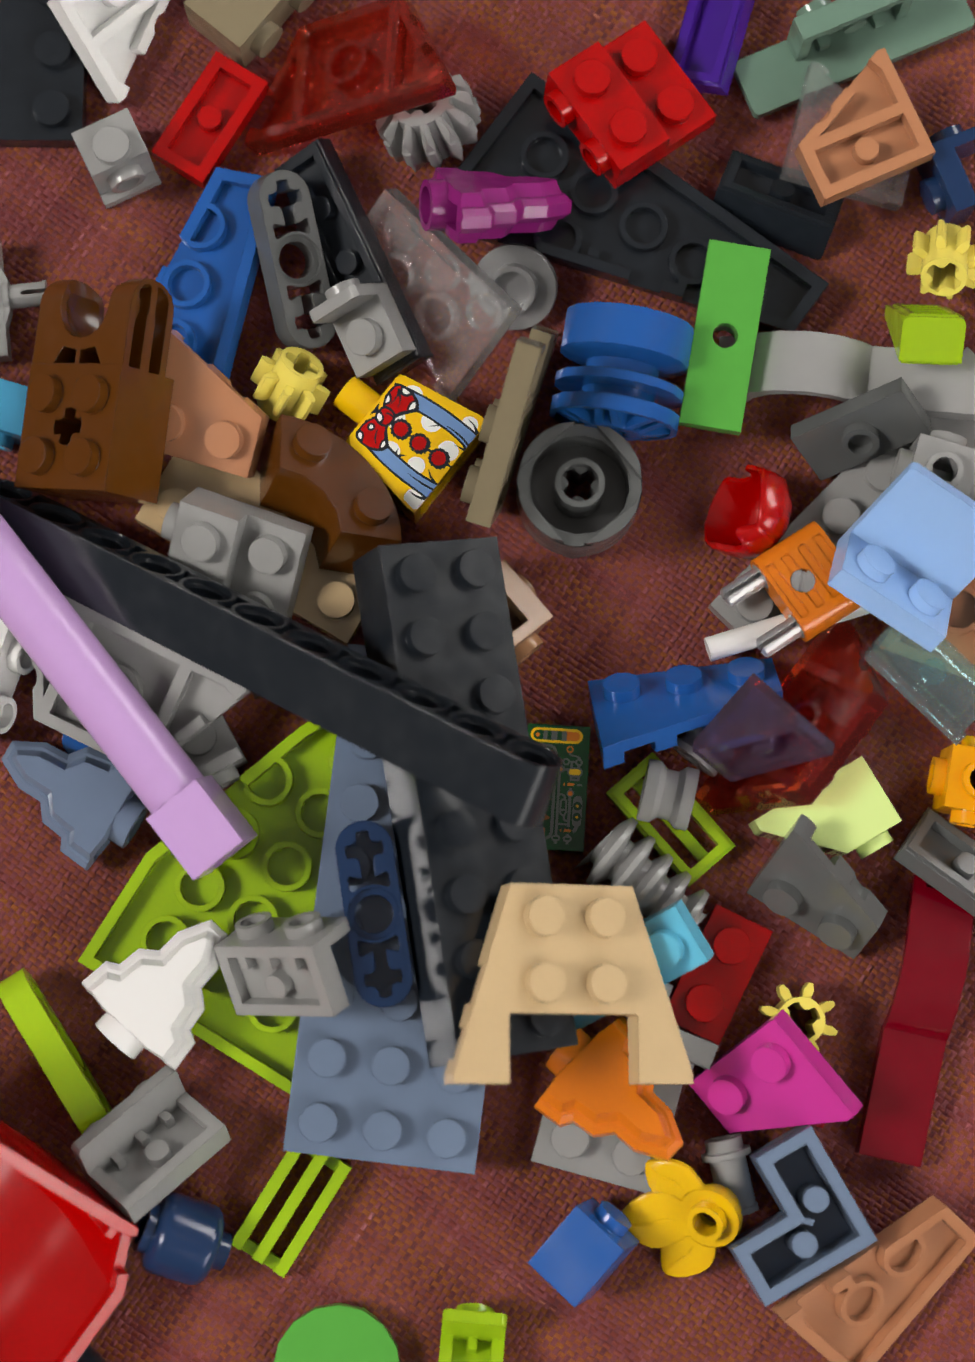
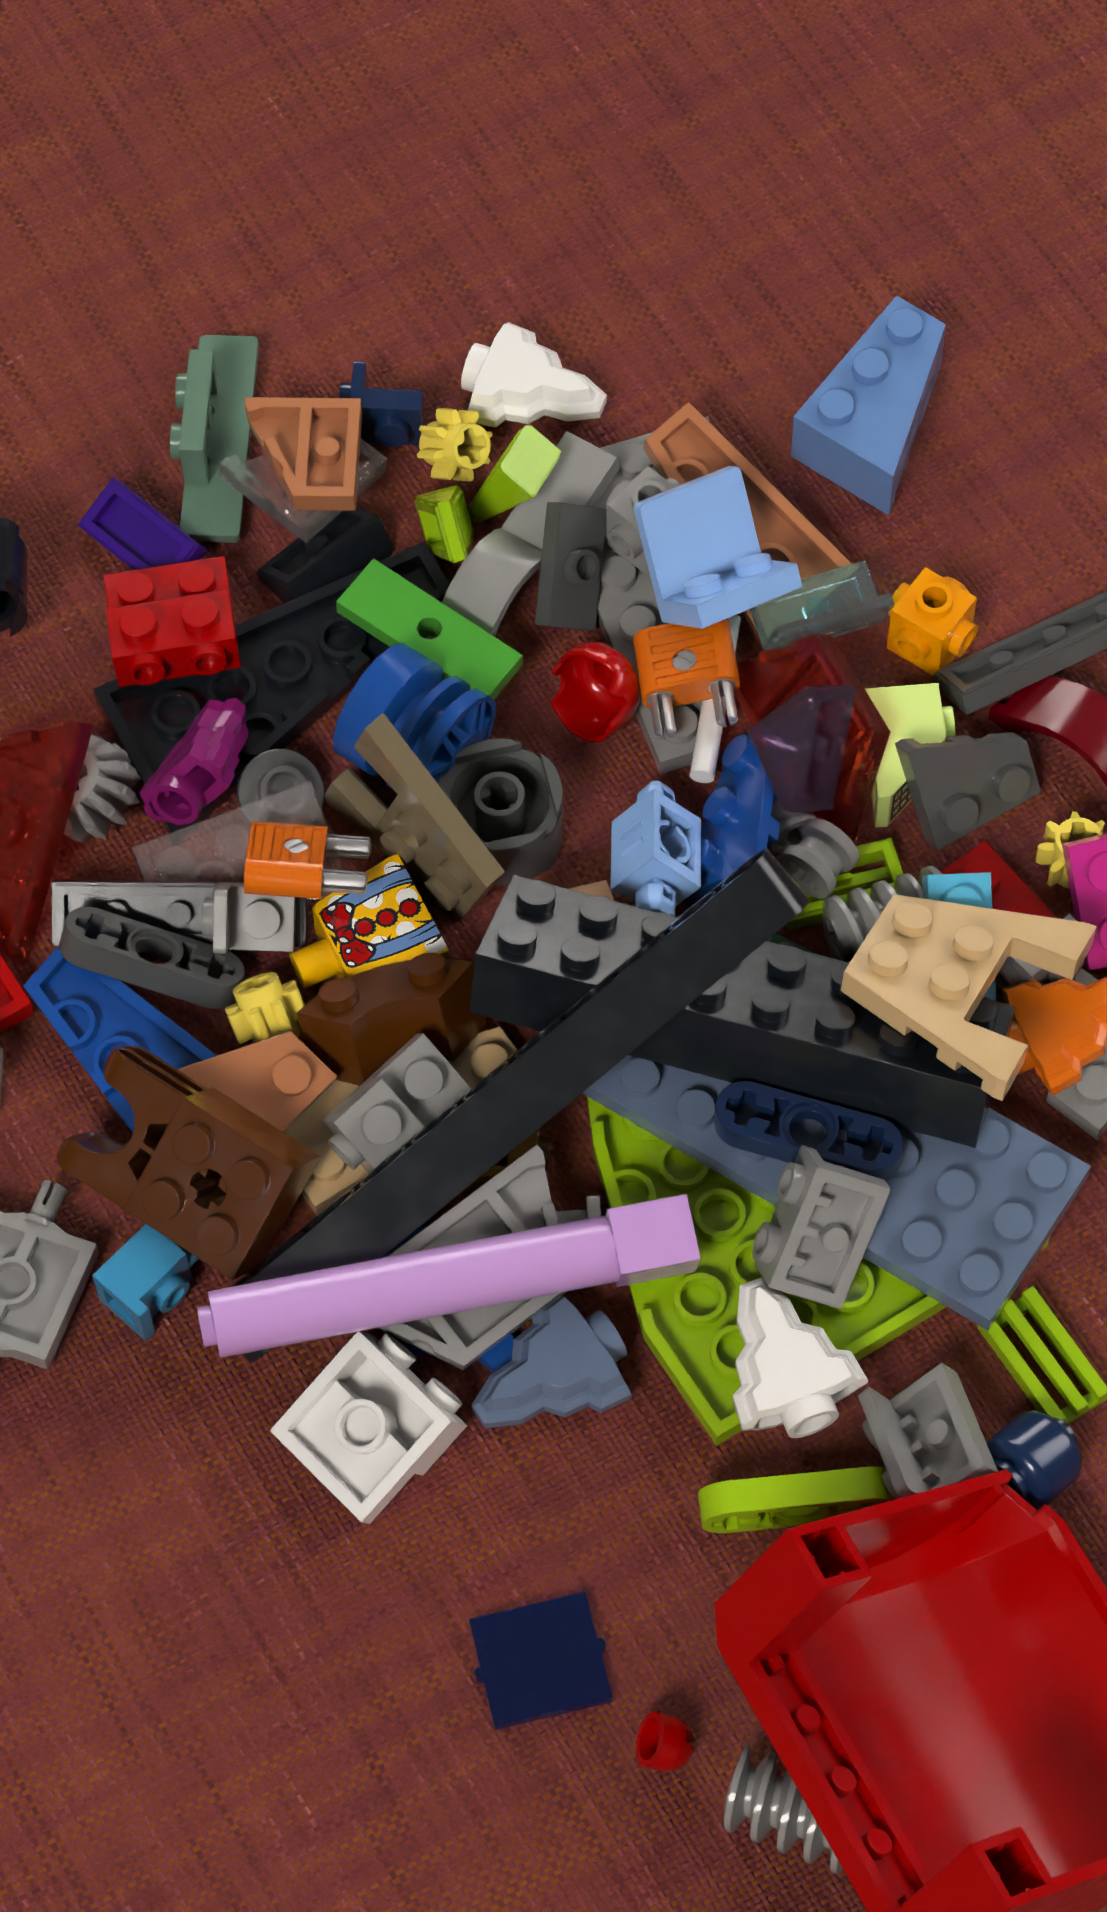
camera: 60 degrees left, 20 degrees down
none -> orange piece [244,821,372,899]
none -> lime slope [414,485,475,563]
none -> light blue piece [610,781,701,916]

